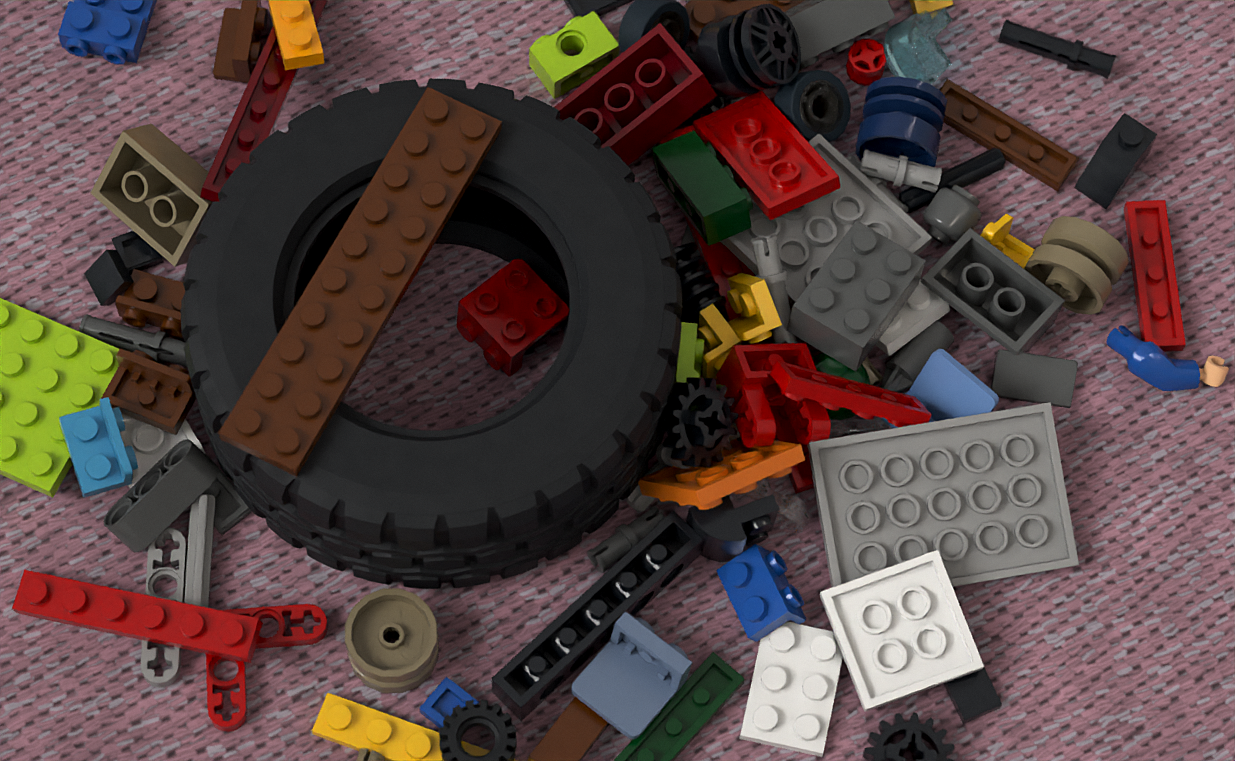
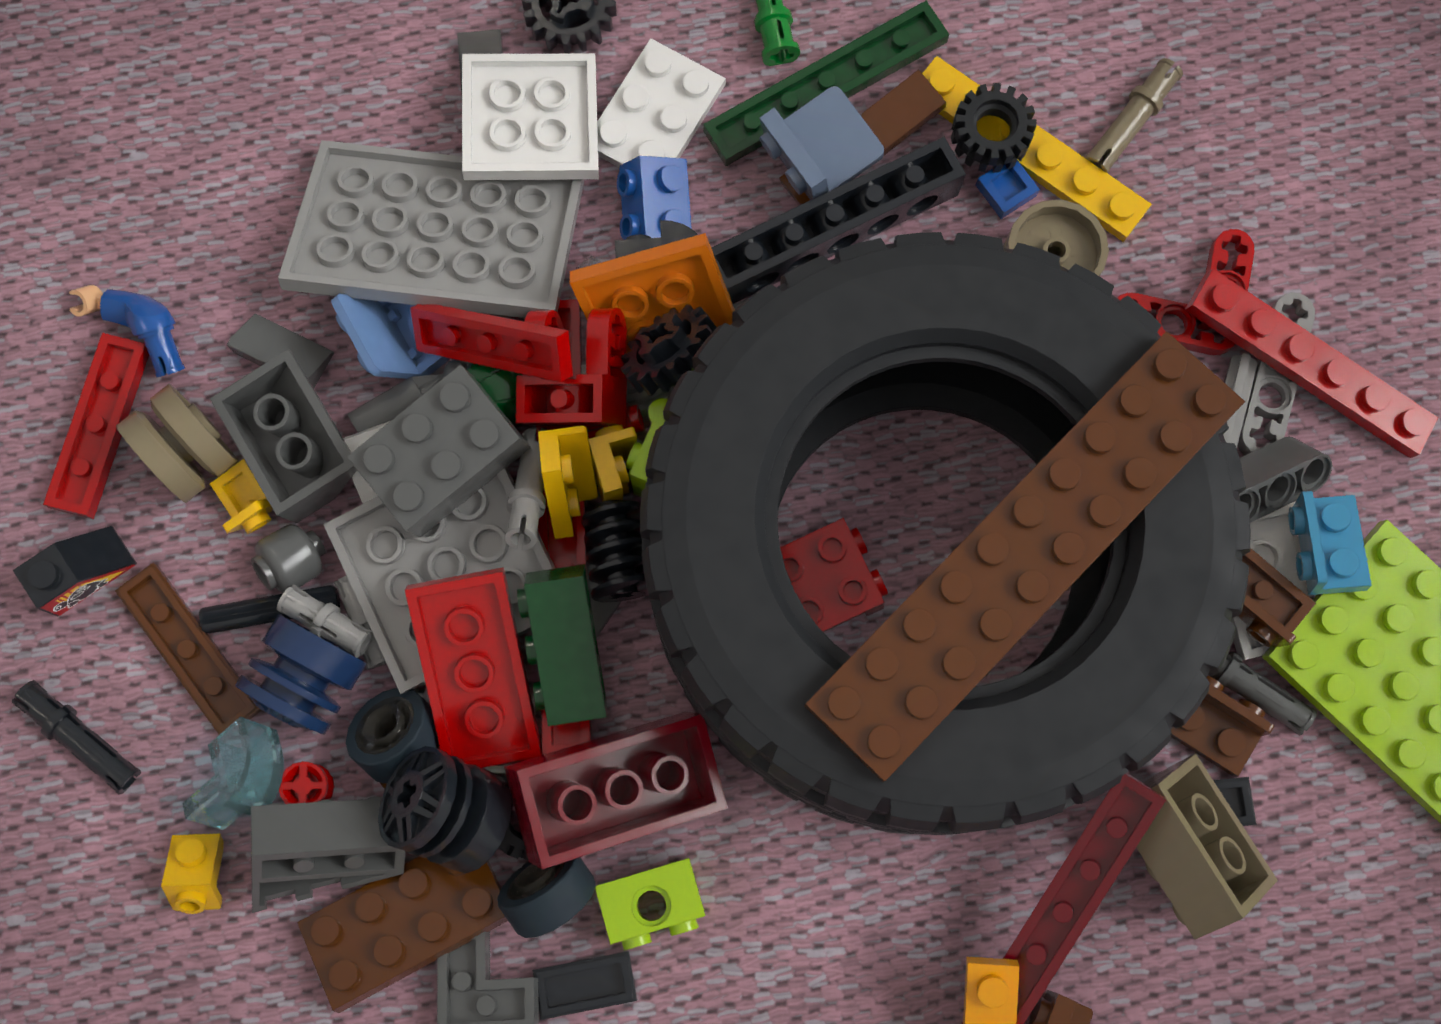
camera: 160 degrees left, 10 degrees up
black tile [84,250,134,306] -> none

